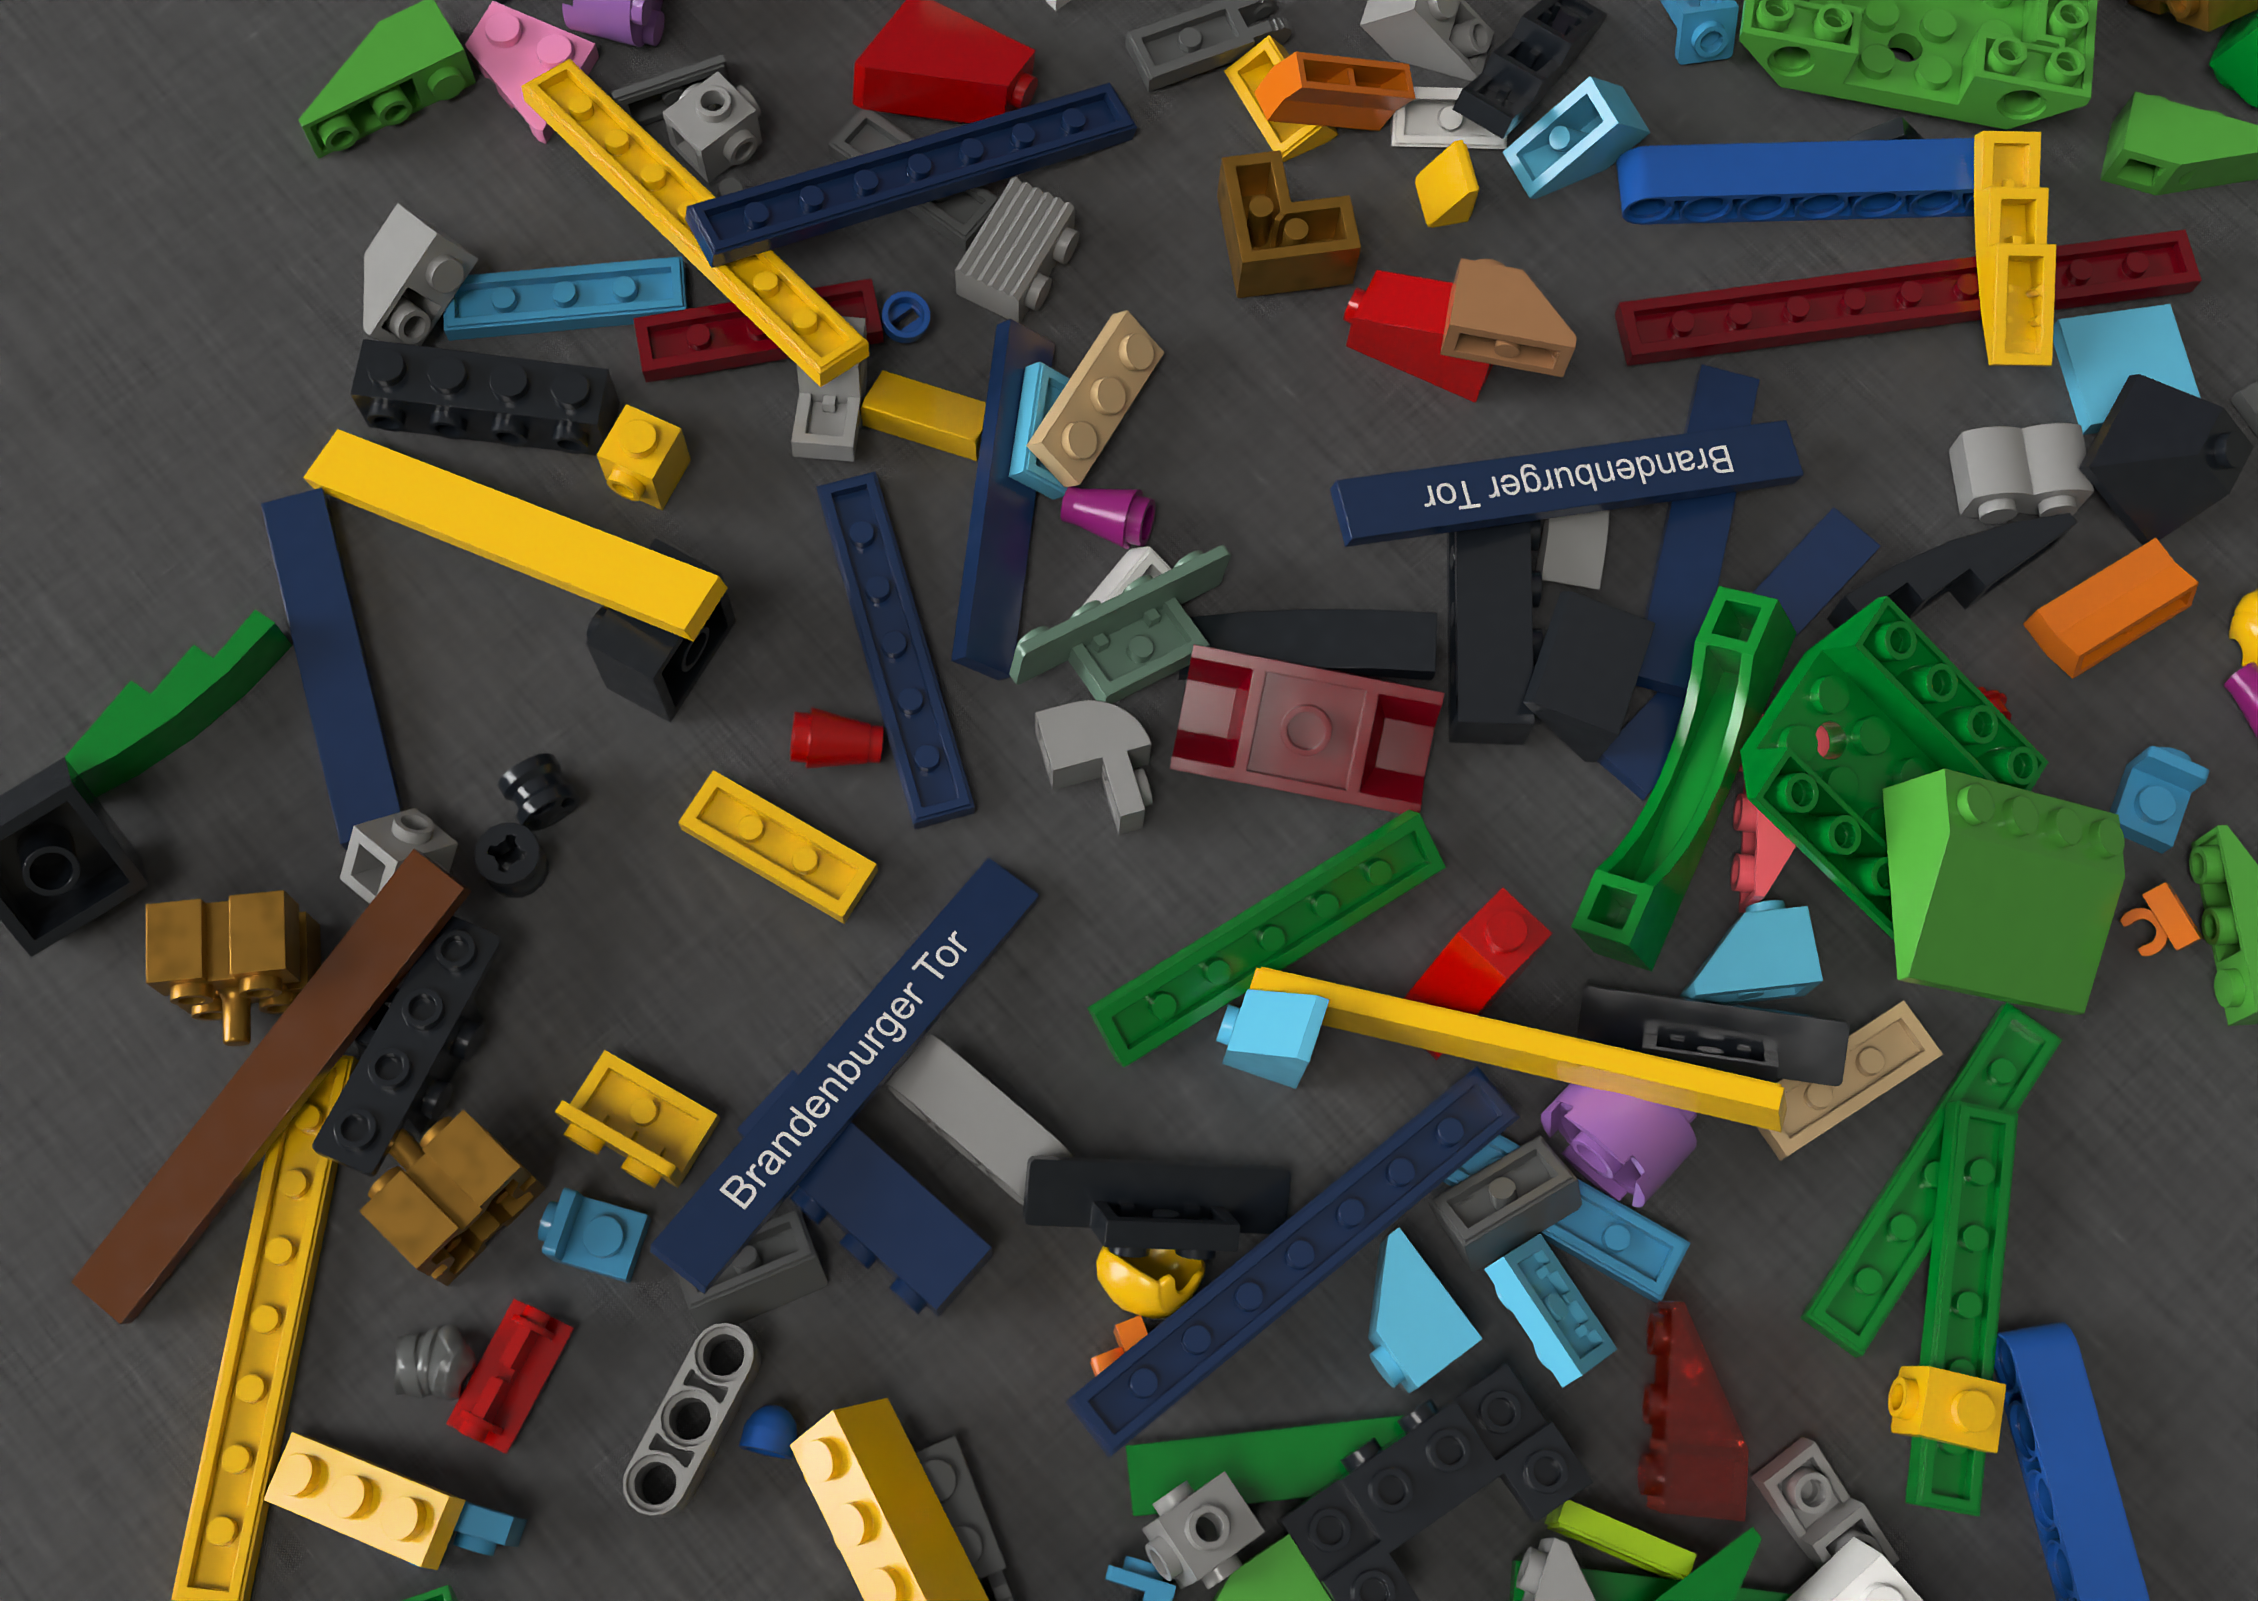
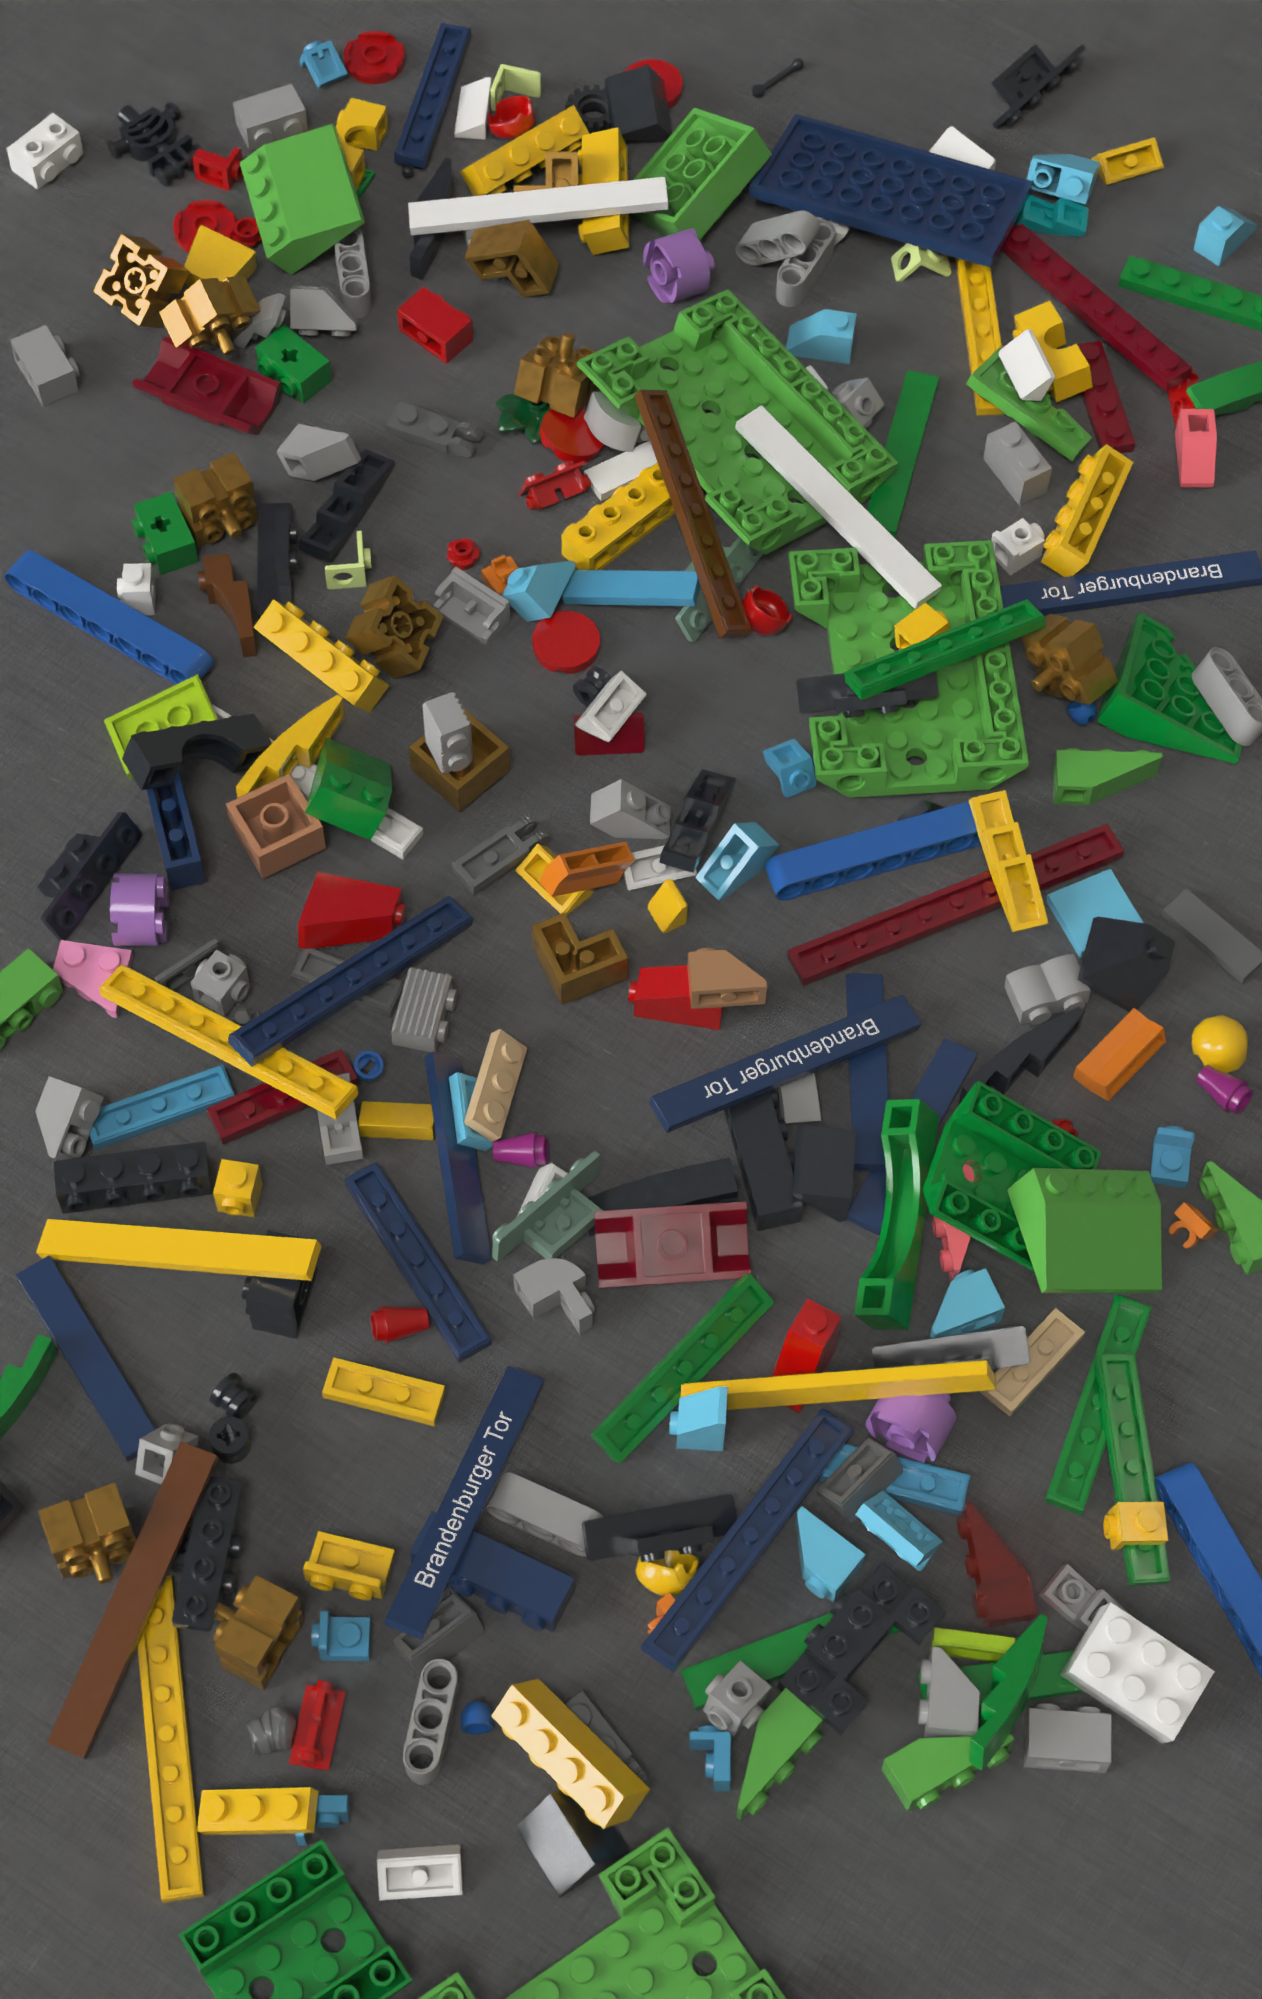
camera: 10 degrees left, 10 degrees down
none -> blue hinge [1066,701,1097,726]

